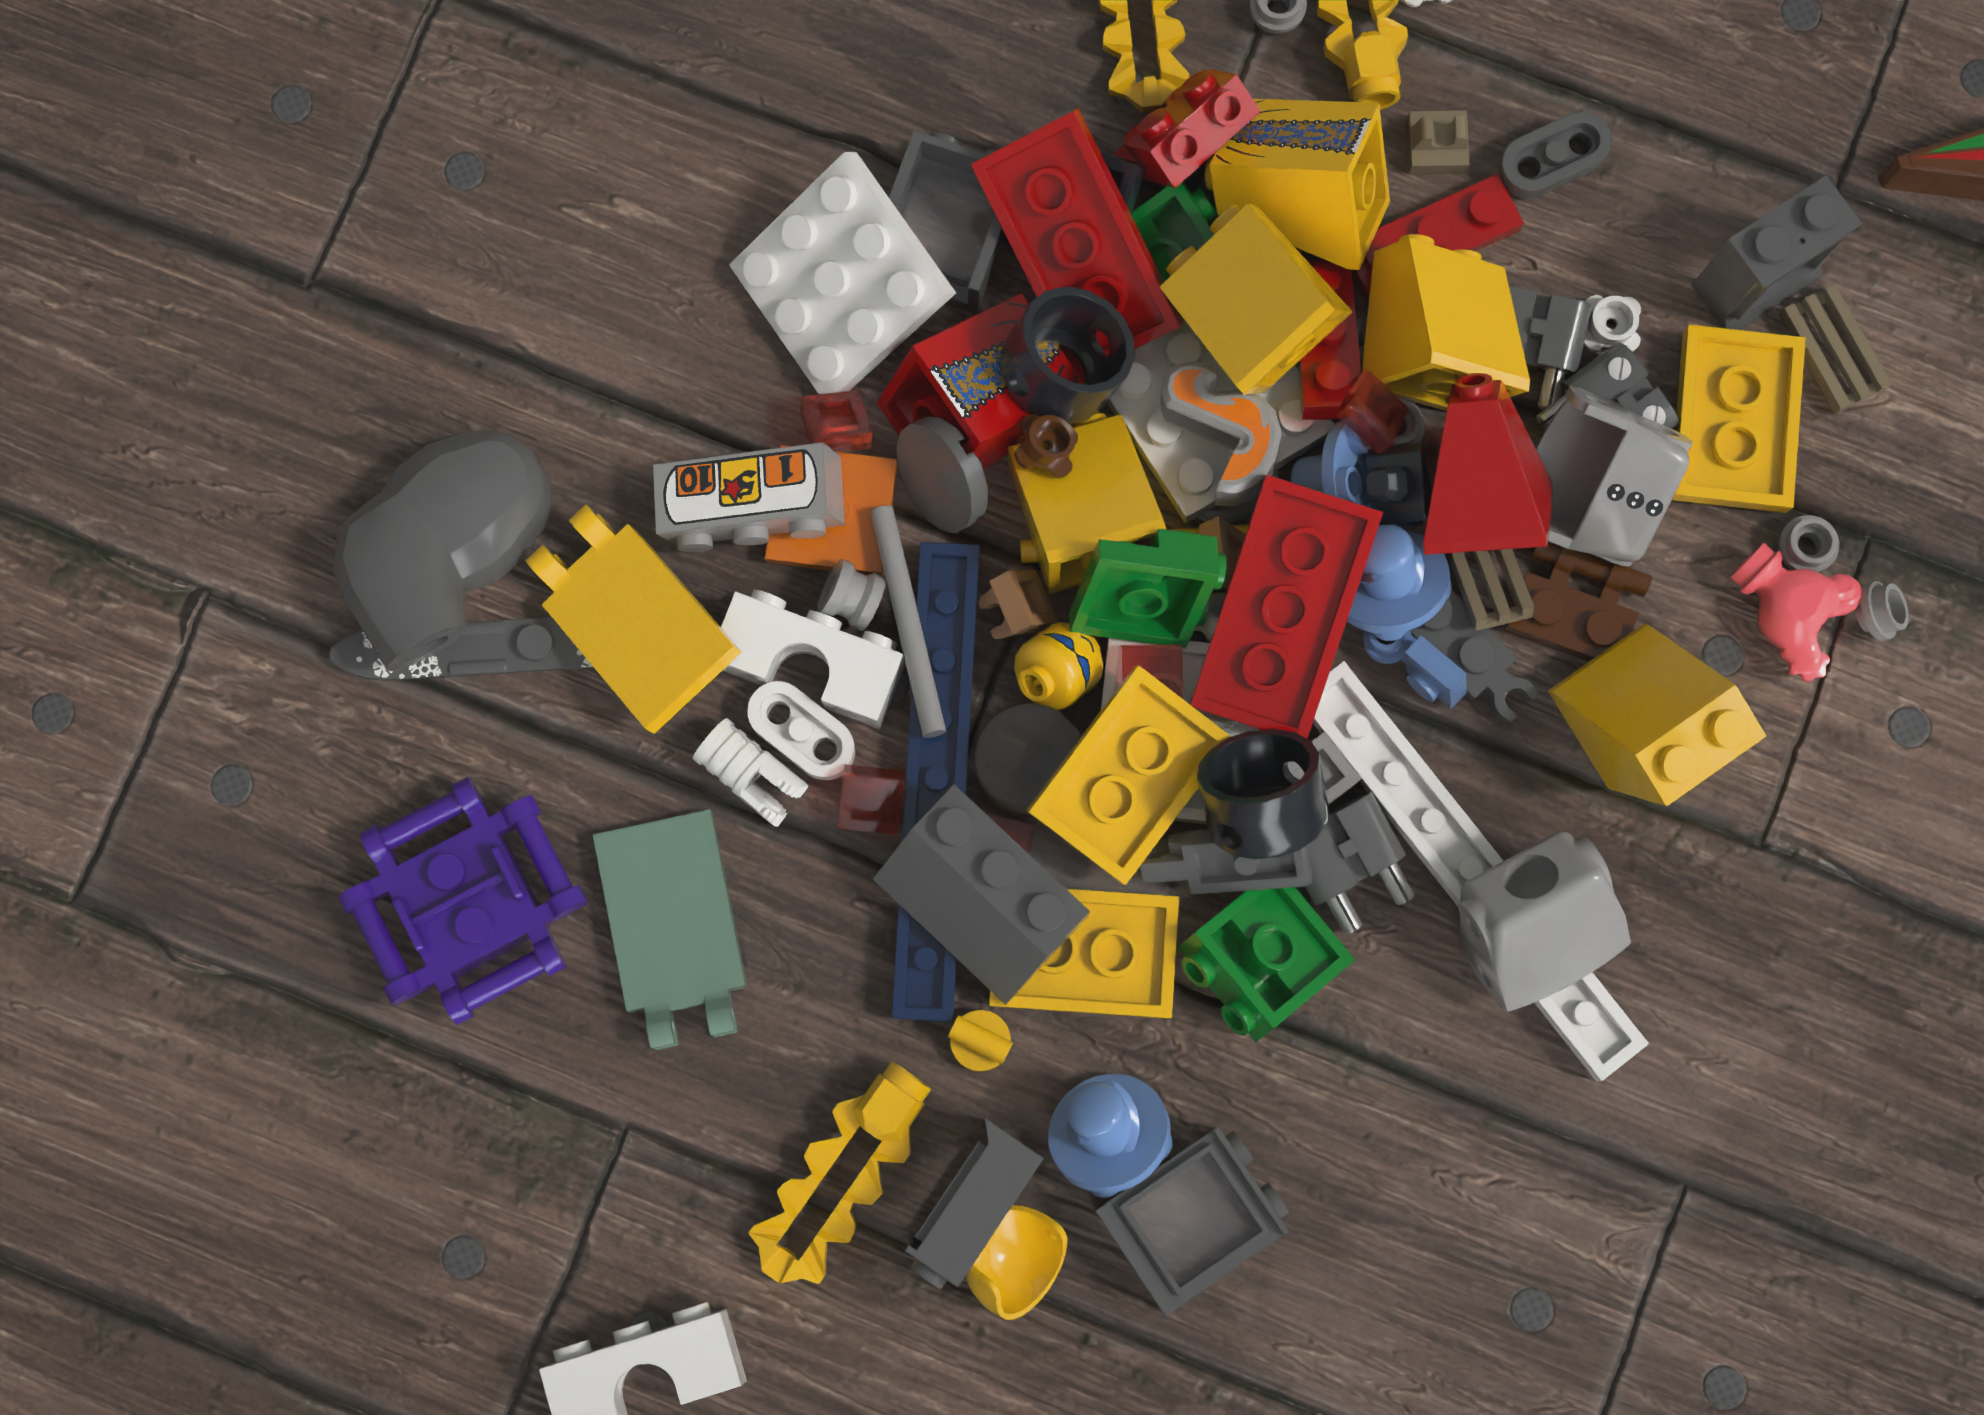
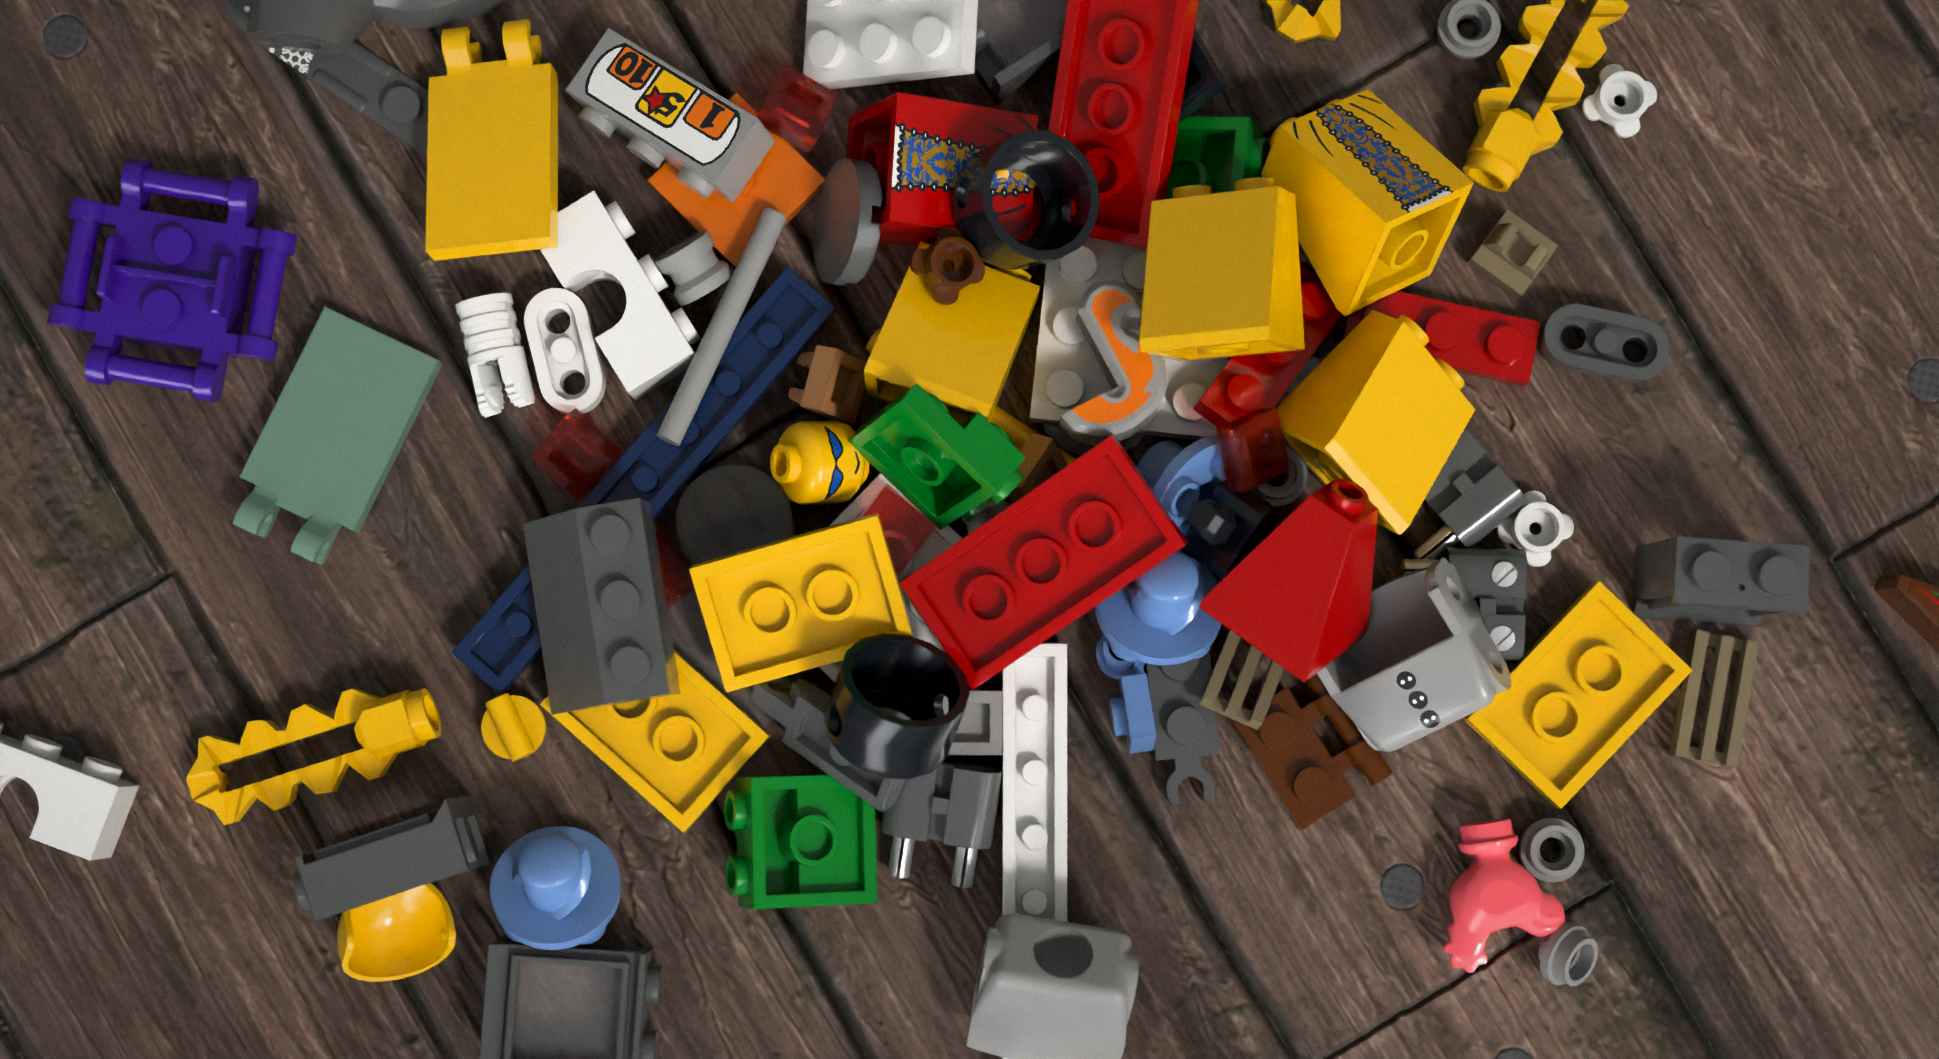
camera: 35 degrees right, 5 degrees up
red plate [1113,69,1261,188] -> none
yellow slope [1548,624,1766,807] -> none

